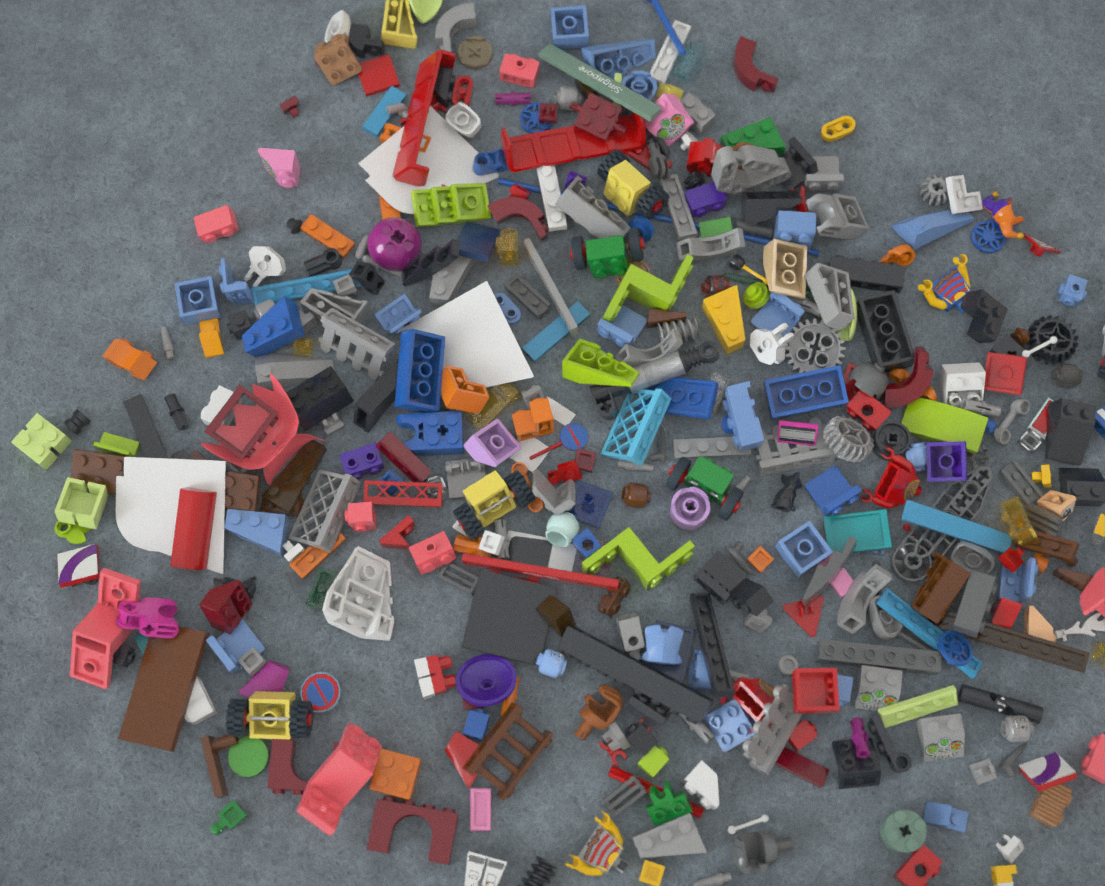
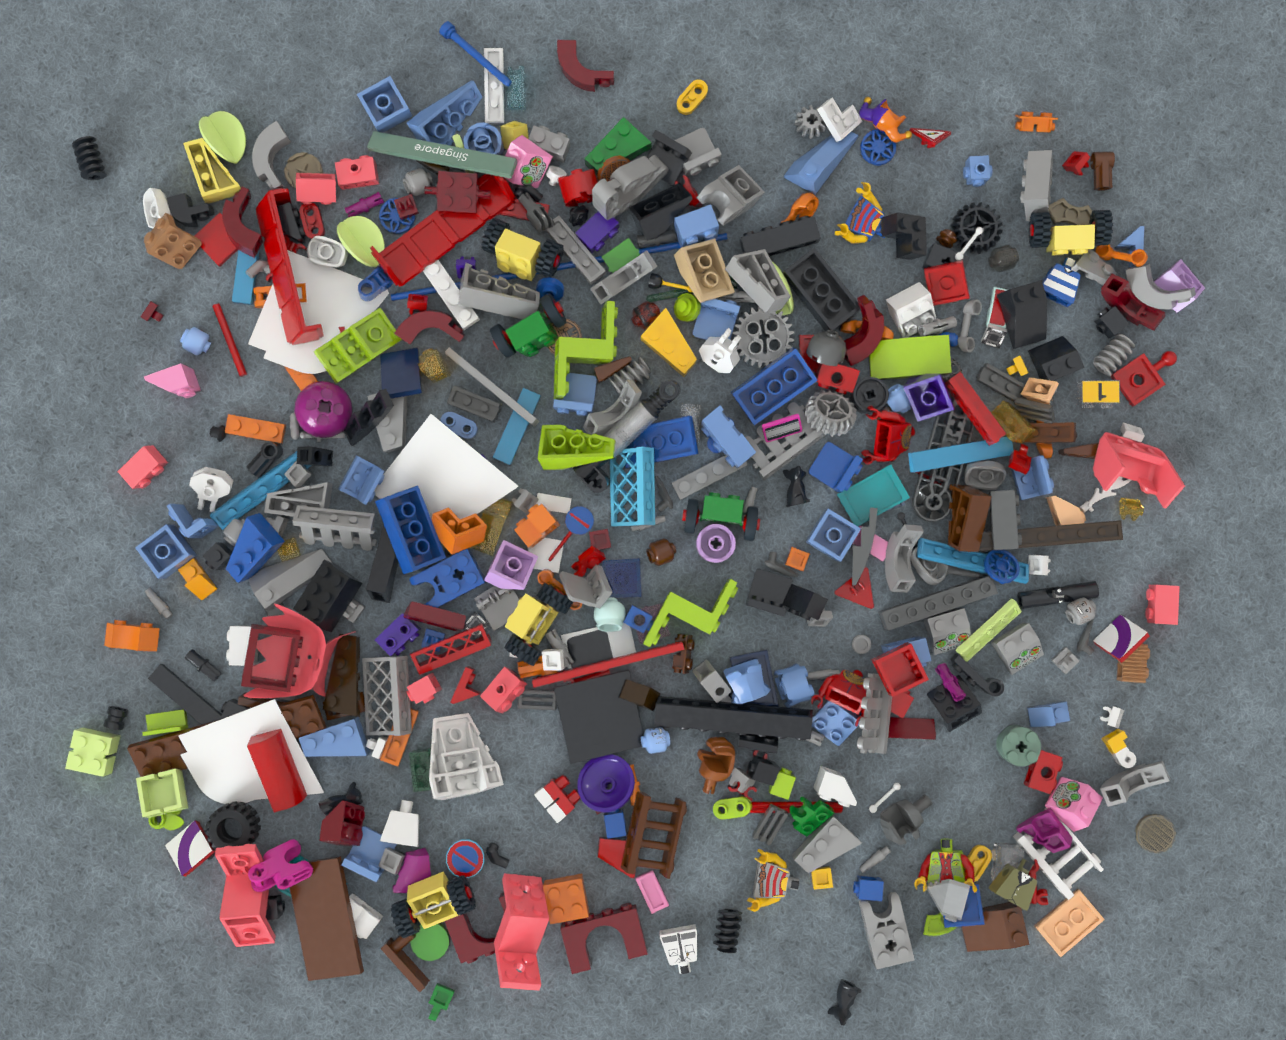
camera: 30 degrees left, 15 degrees up
black tile [689,593,735,697] -> none
red slope [990,597,1022,629] -> none
none -> light blue head [180,327,211,356]
none -> black tyre [205,801,261,849]
none -> red bar [212,303,247,377]
none -> dark red arch [222,186,263,258]
none -> coral brick [296,173,336,205]
none -> yellowish green piece [337,216,385,267]
none -> white torso [380,800,419,847]
none -> black arm [486,842,509,869]
none -> lime plate [713,796,752,819]
none -> red fence [944,372,1006,446]
none -> white tile [1028,555,1051,575]

